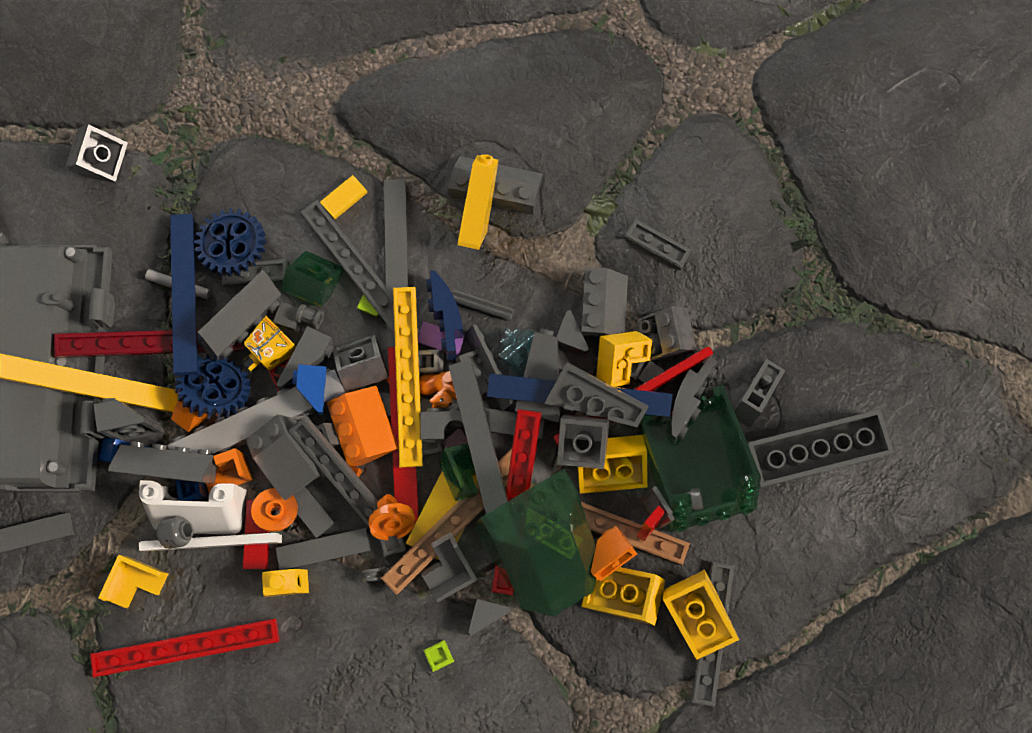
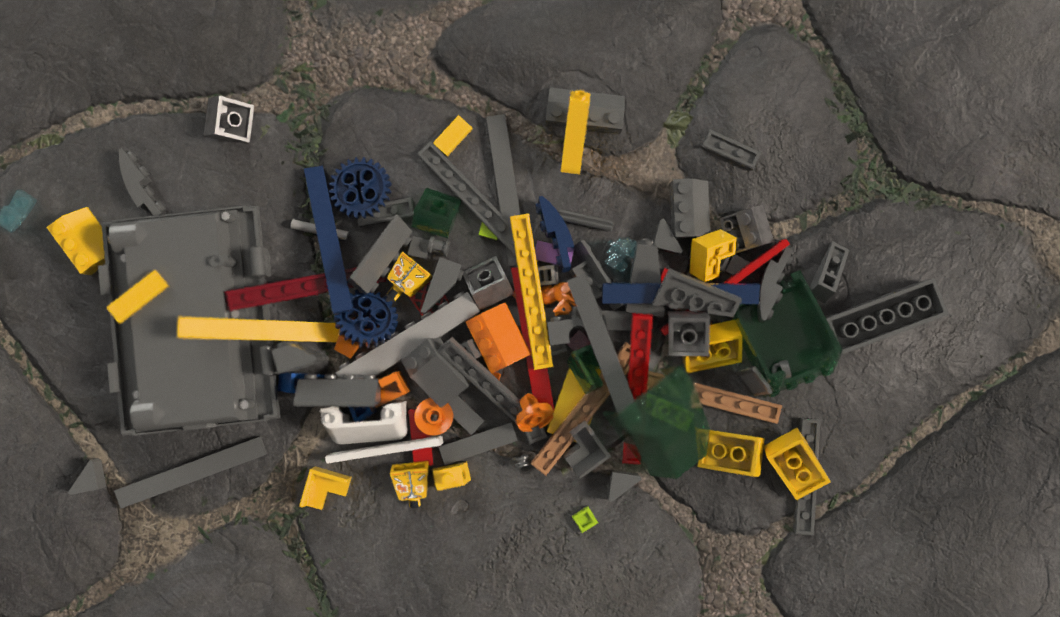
camera: 10 degrees left, 10 degrees up
red tile [90,619,280,678] -> none
dark grey head [156,516,193,549] -> none
blue slope [292,364,327,415] -> none
orange slope [591,526,638,582] -> none
red tile [637,506,665,541] -> none
none -> yellow torso [390,461,429,508]

